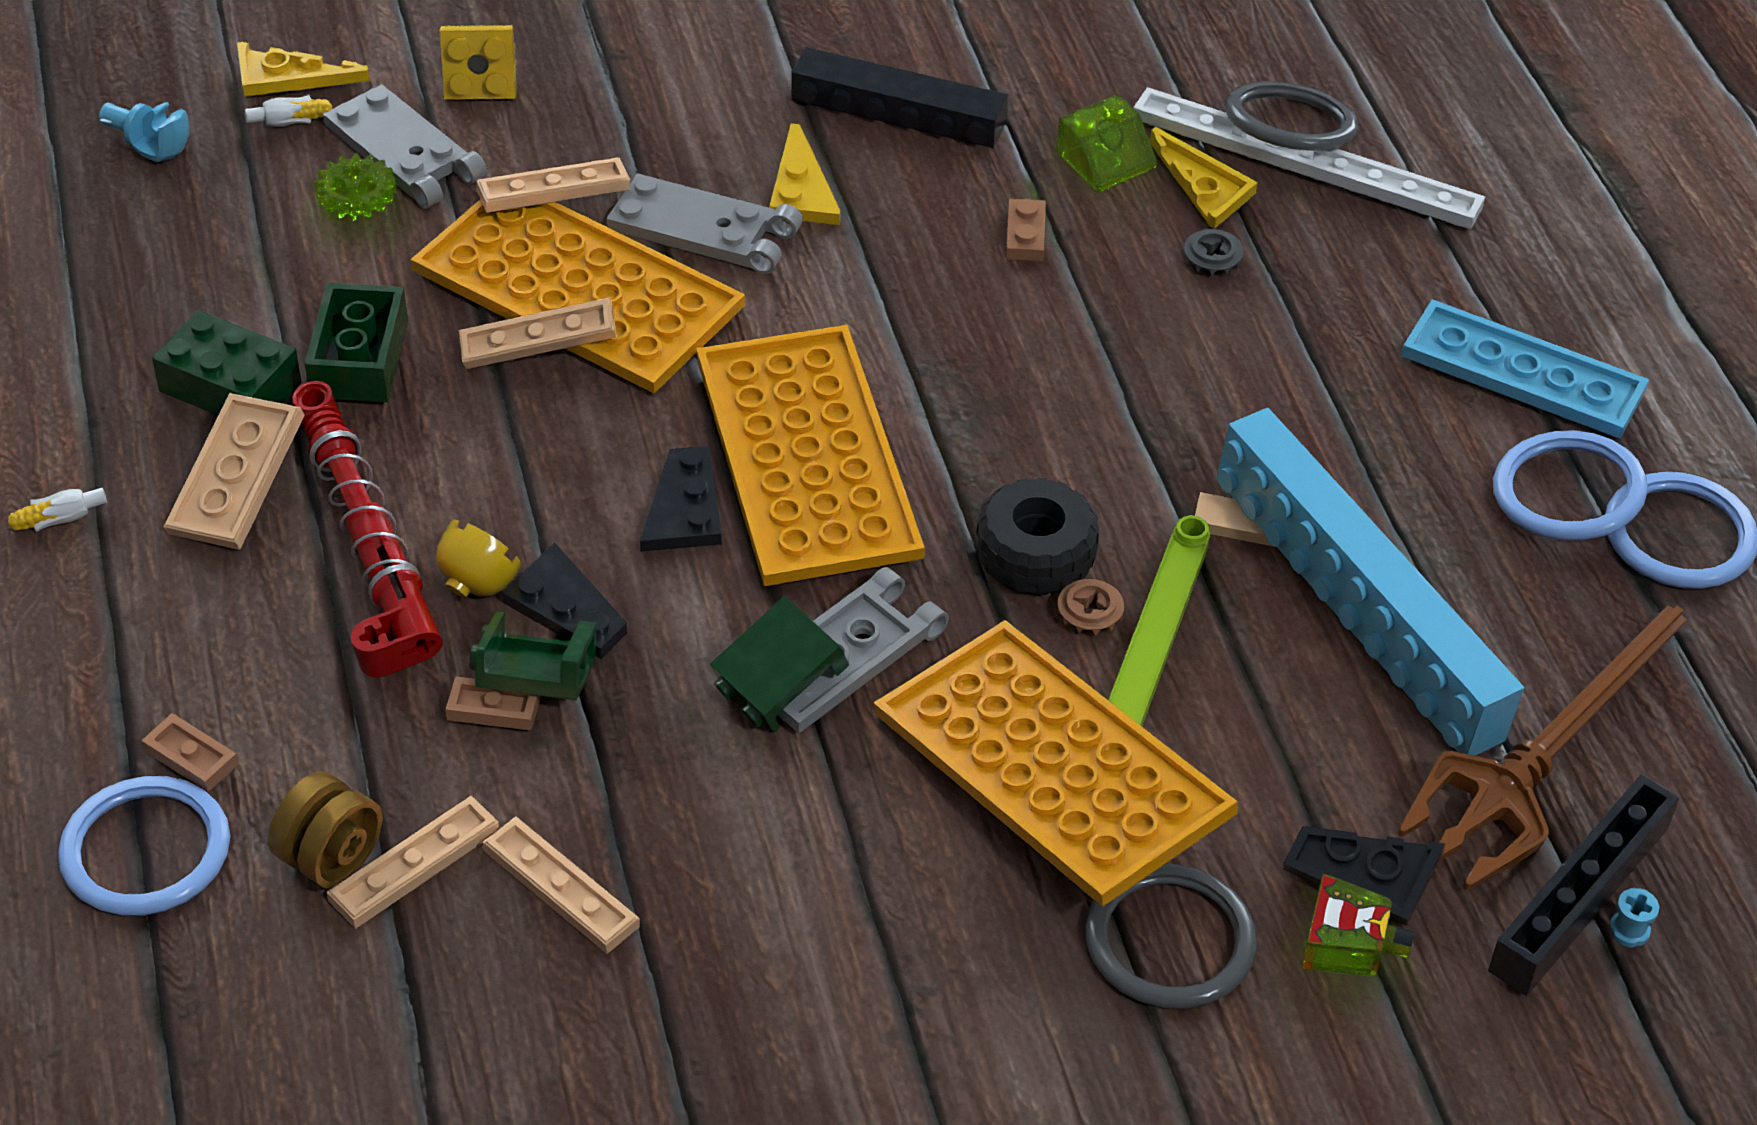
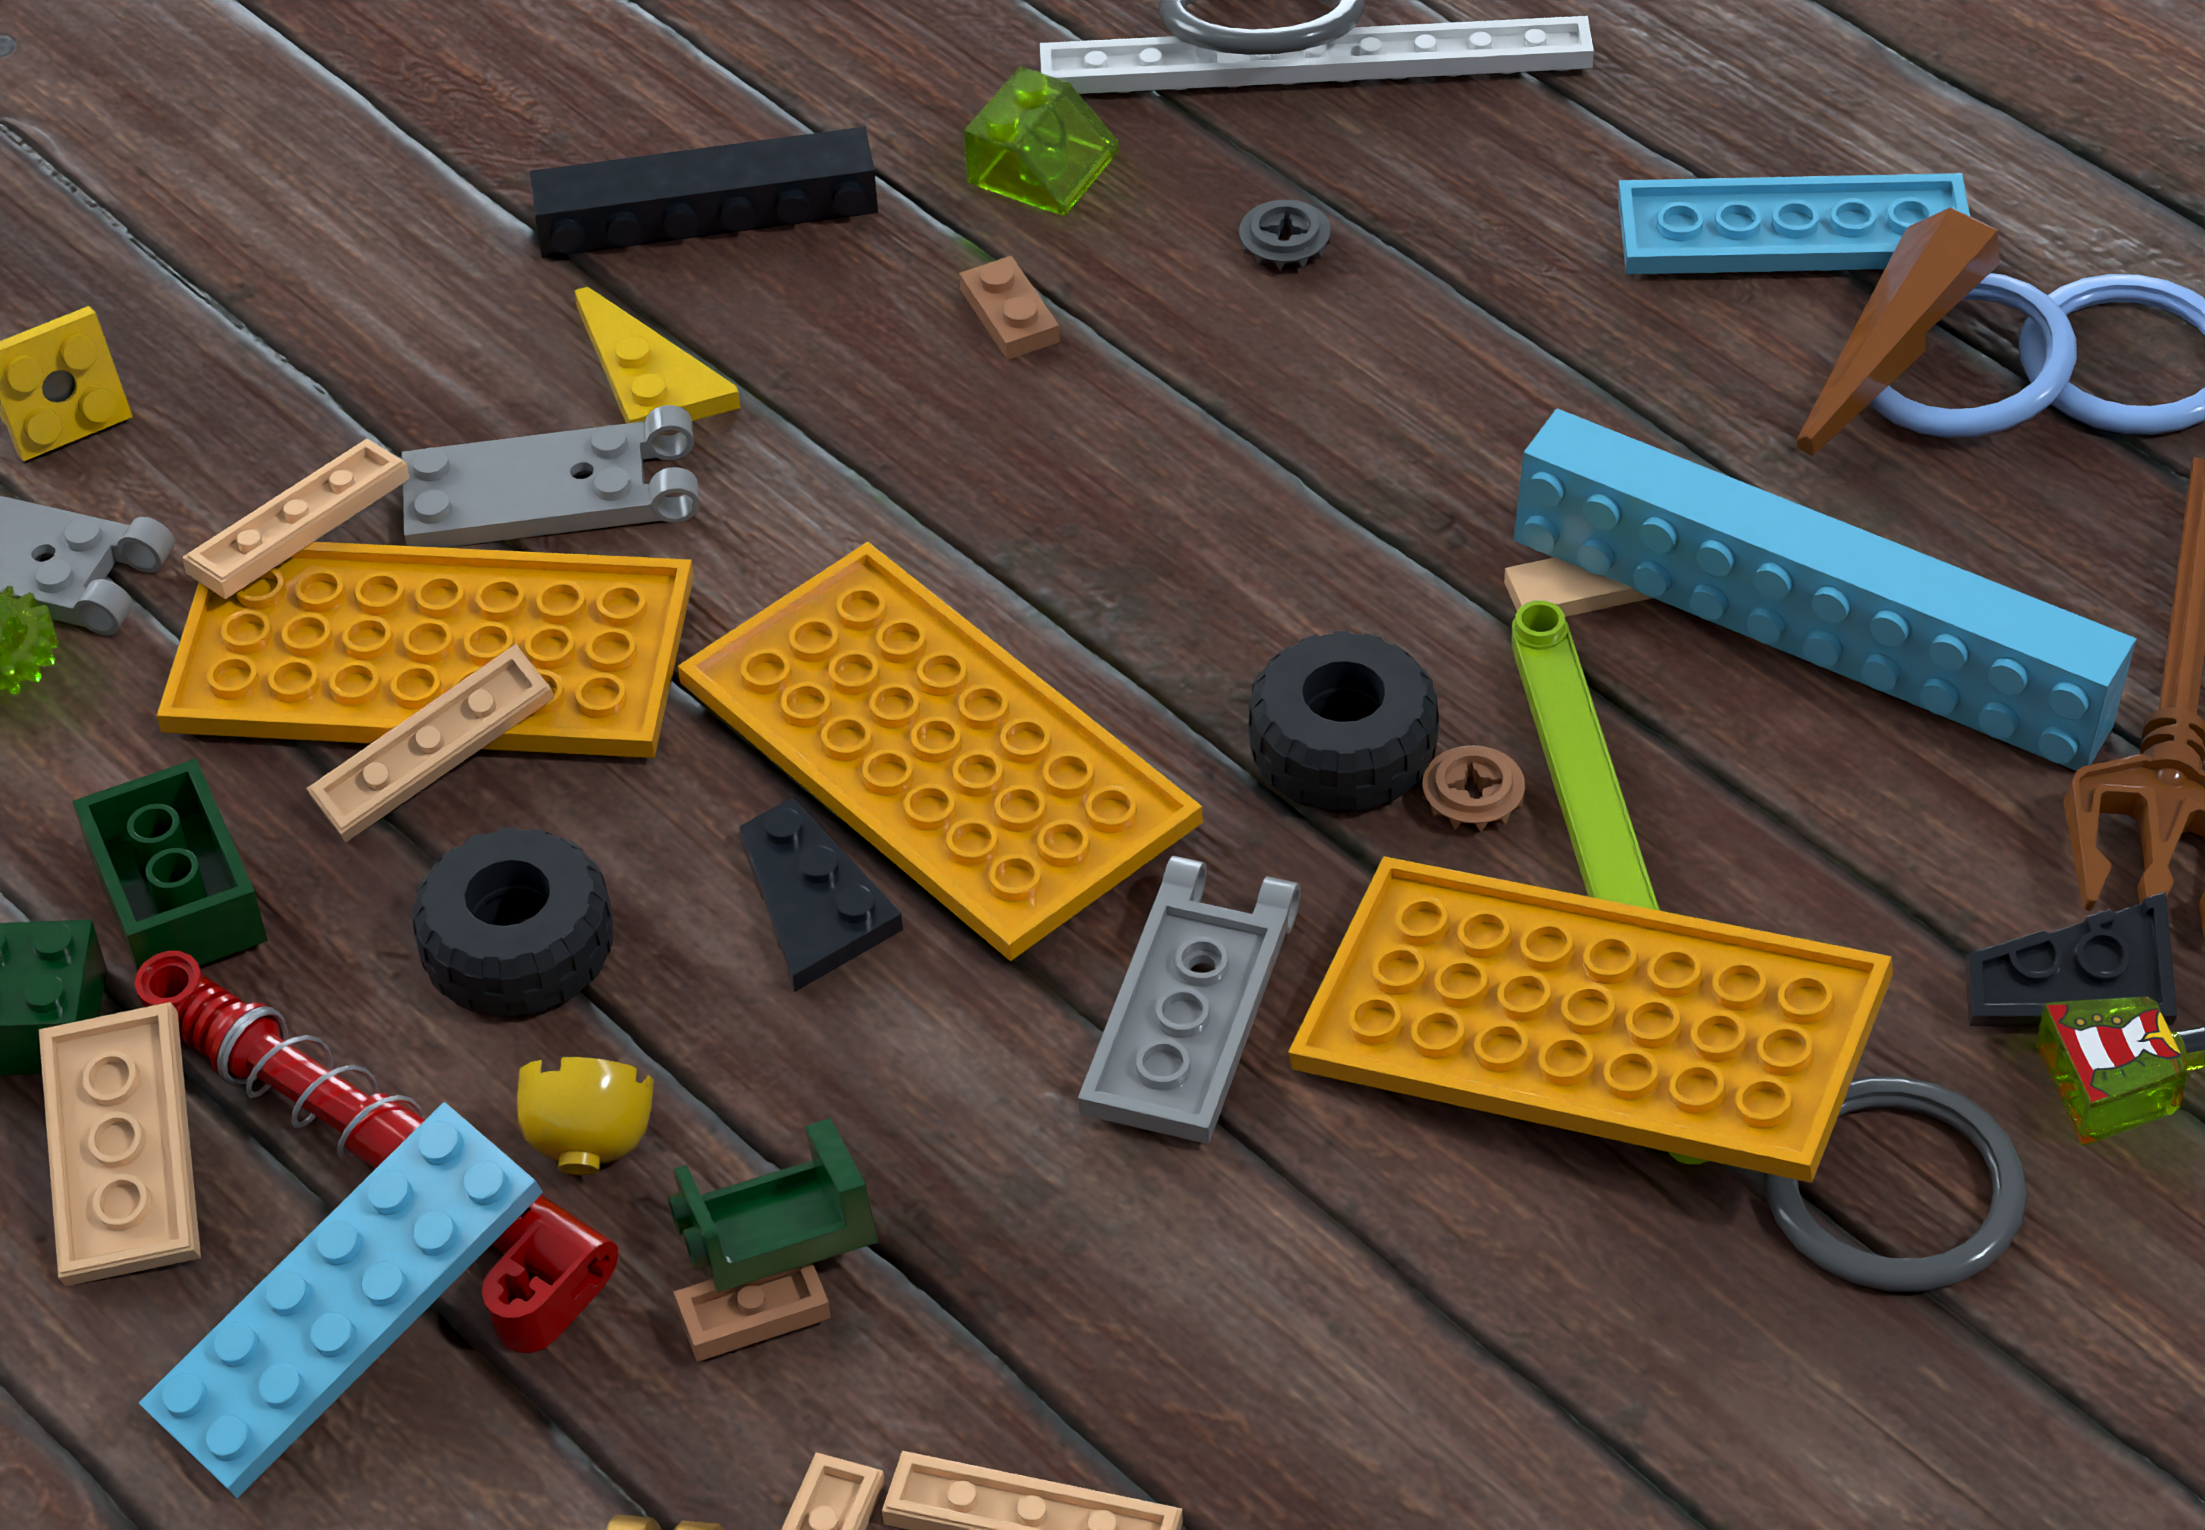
camera: 25 degrees left, 0 degrees up
black wing [502,542,627,659] -> none
dark green panel [710,596,849,733] -> none
yellow wing [1149,127,1258,229] -> none
none -> medium azure plate [139,1102,543,1498]
none -> black tyre [412,827,613,1018]
none -> dark orange wedge [1796,207,2000,456]

